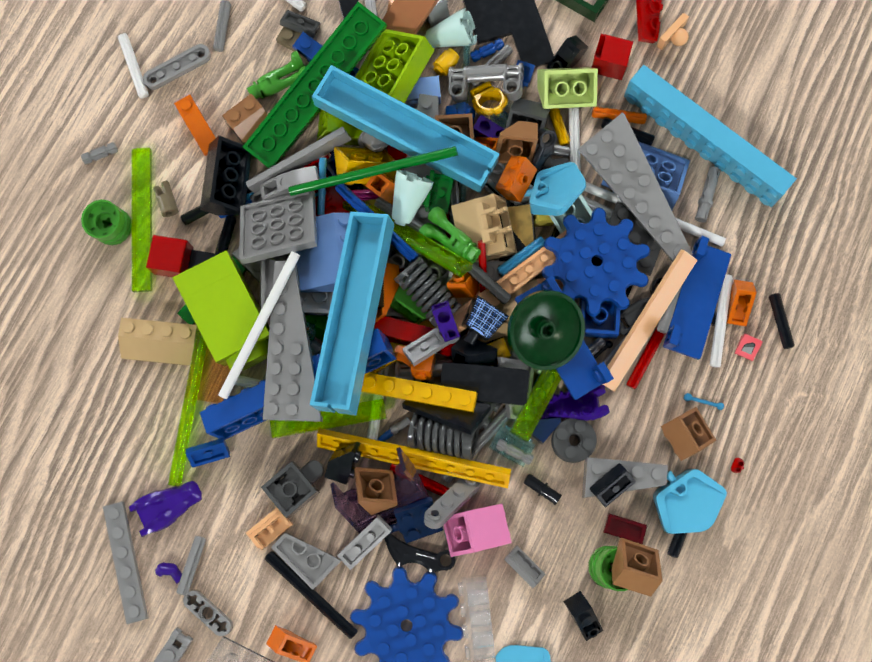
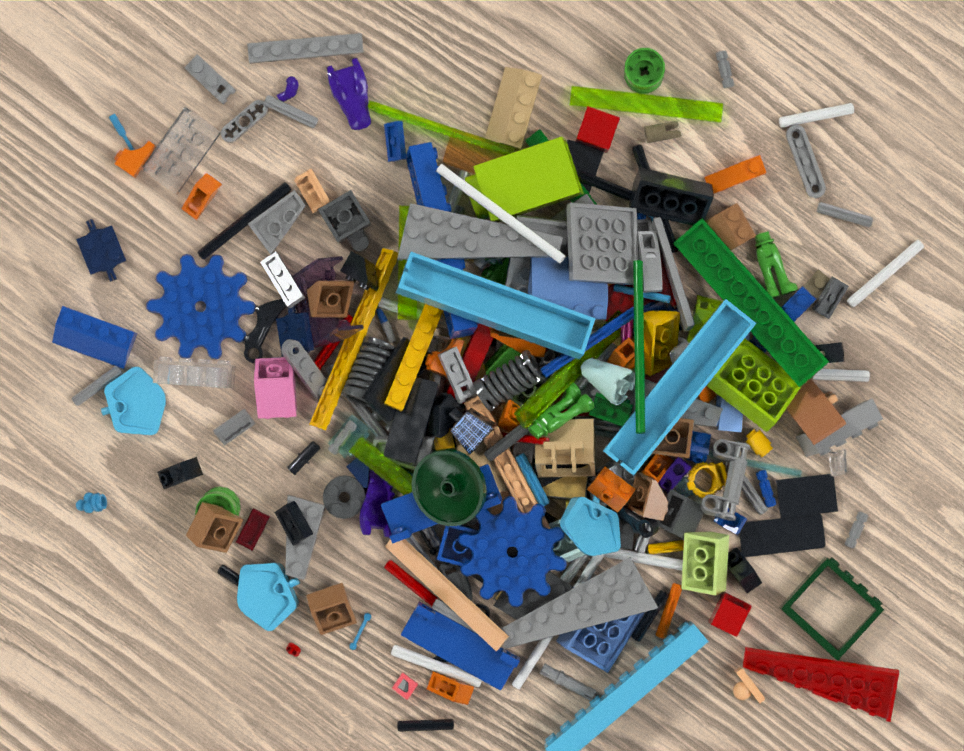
camera: 90 degrees right, 10 degrees up
light aqua cone [424,8,477,48] -> none
dark purple leg [432,300,460,342] -> none

